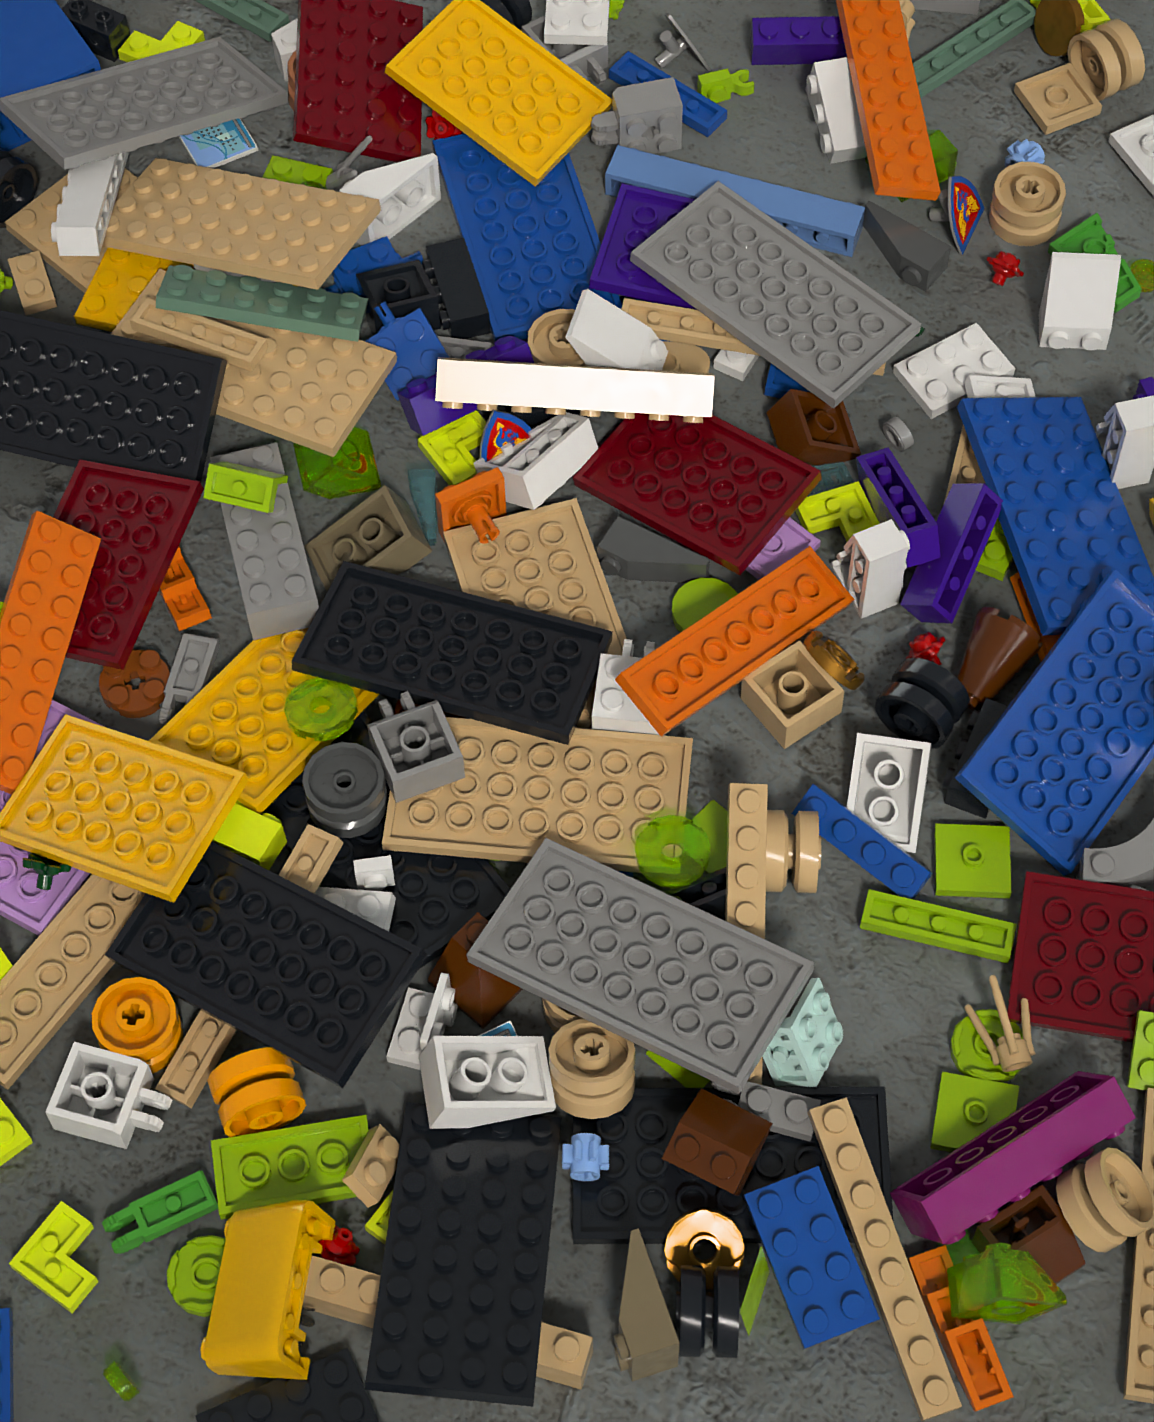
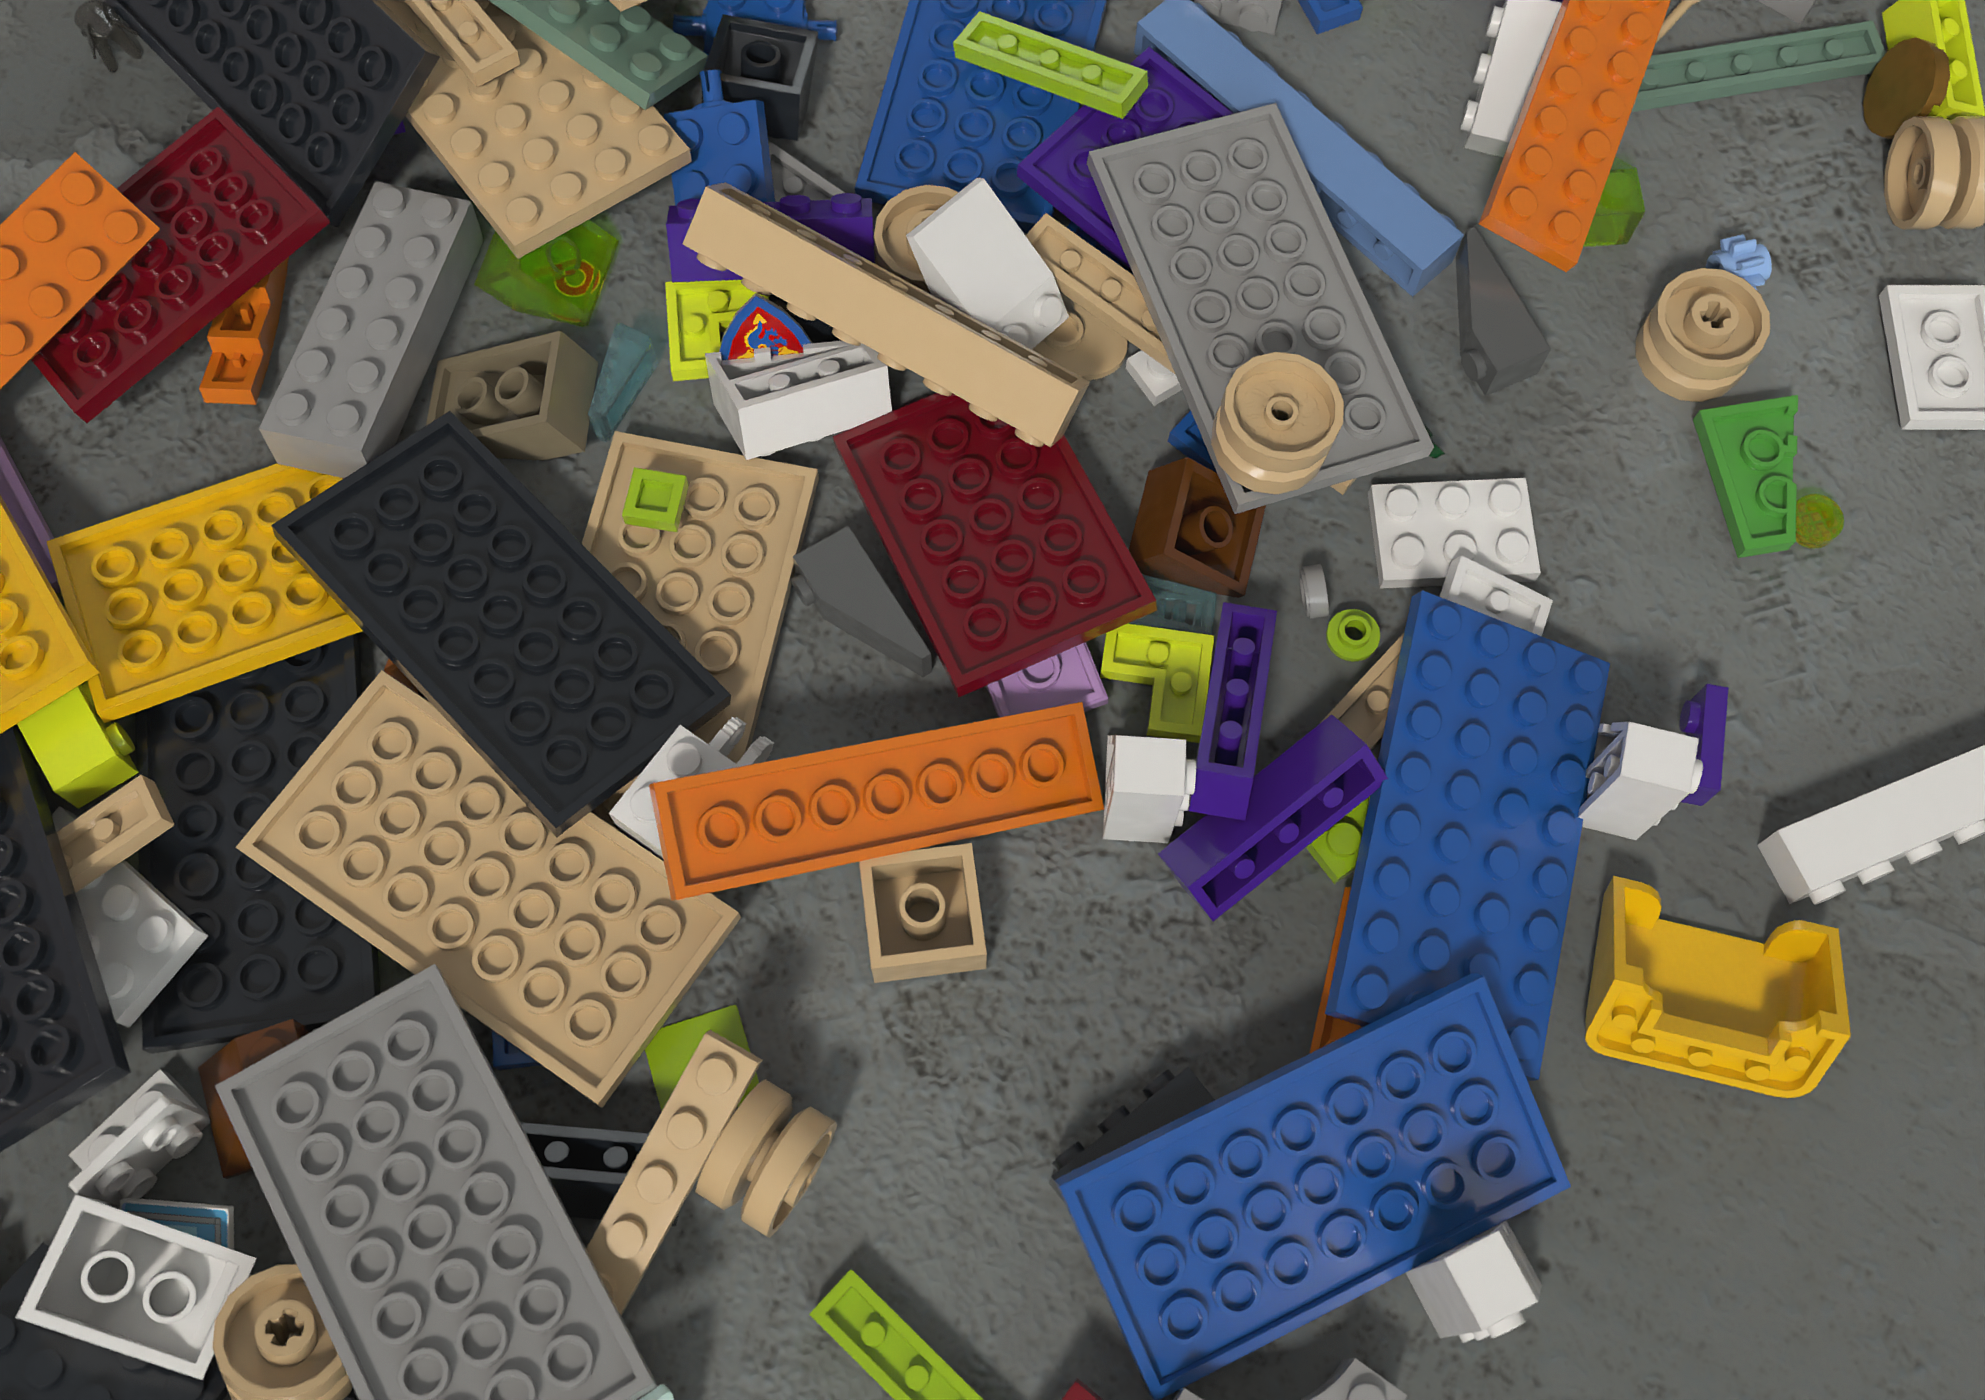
camera: 25 degrees right, 10 degrees up
dark orange plate [99,650,170,718] -> none
light grey hinge [159,633,220,725] -> none
lime panel [203,462,288,513] -> none
clear neon green tile [284,677,358,741] -> none
dark grey wheel [302,742,388,838] -> none
white plate [353,855,395,891] -> none
light grey hinge [367,691,465,803] -> none
black brick [422,238,490,339] -> none
orange plate [435,467,507,544] -> none
clear neon green tile [635,815,710,888] -> none
lime tile [672,577,738,633] -> none
blue plate [791,784,933,900] -> none
pearl gold tile [804,631,865,690] -> none
white slope [847,733,932,853] -> none
black wheel [875,658,970,749] -> none
red plant [906,632,946,665] -> none
shield [929,176,985,255] -> none
lime plate [934,823,1012,899] -> none
reddish brown cone [957,607,1042,710] -> none
red plant [986,251,1024,287] -> none
tan plate [1014,63,1102,135] -> none
white slope [1038,252,1121,350] -> none
none -> lime plate [622,467,689,532]
none -> lime plate [953,11,1148,119]
none -> tan wheel [1211,352,1344,495]
none -> lime plate [1326,609,1380,662]

